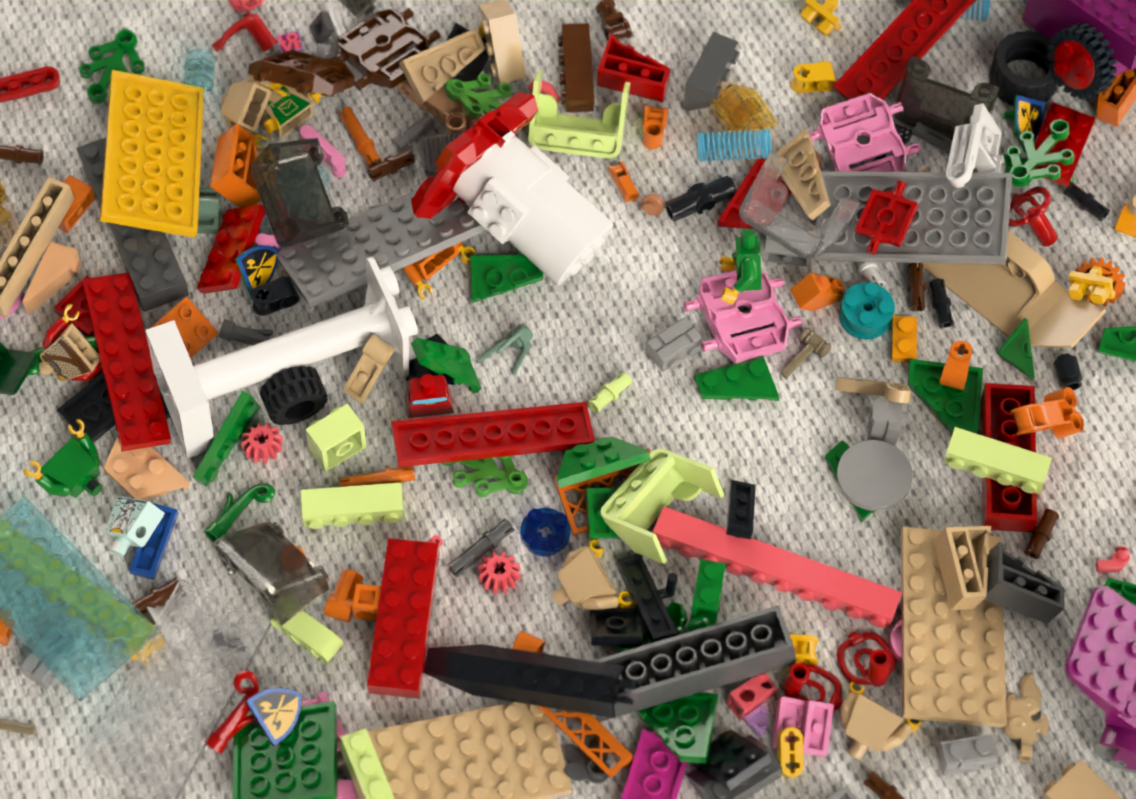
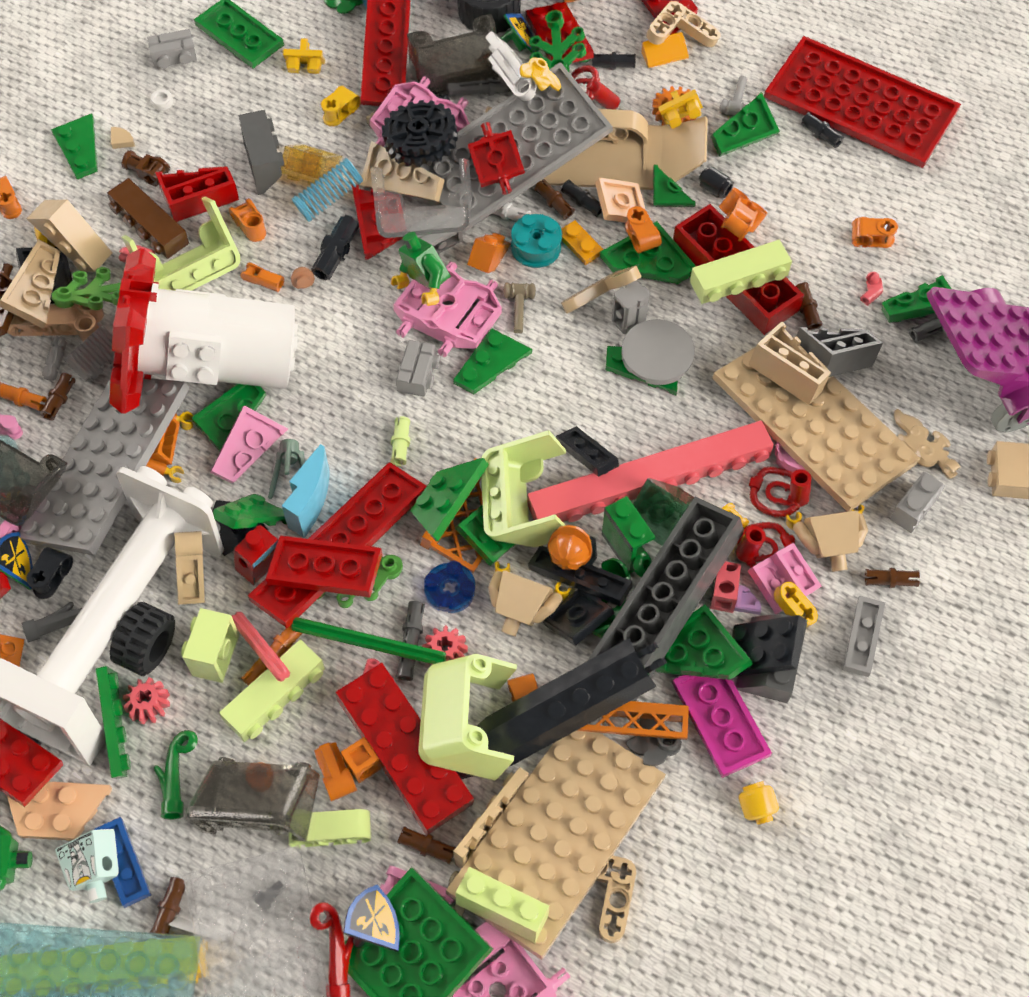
camera: 40 degrees left, 0 degrees up
none -> bright pink wing [210,406,288,483]
none -> coral axle [232,612,290,682]
none -> red plate [266,535,383,597]
none -> medium azure slope [282,444,330,538]
none -> green axle [291,617,446,664]
none -> black piece [382,100,458,167]
none -> reddish brown pin [397,826,456,865]
none -> yellowish green windscreen [419,654,517,781]
none -> tan wing [453,767,529,869]
none -> yellow plate [519,58,561,91]
none -> orange piece [547,525,592,570]
none -> light nougat plate [595,178,645,223]
none -> clear green slope [633,478,694,546]

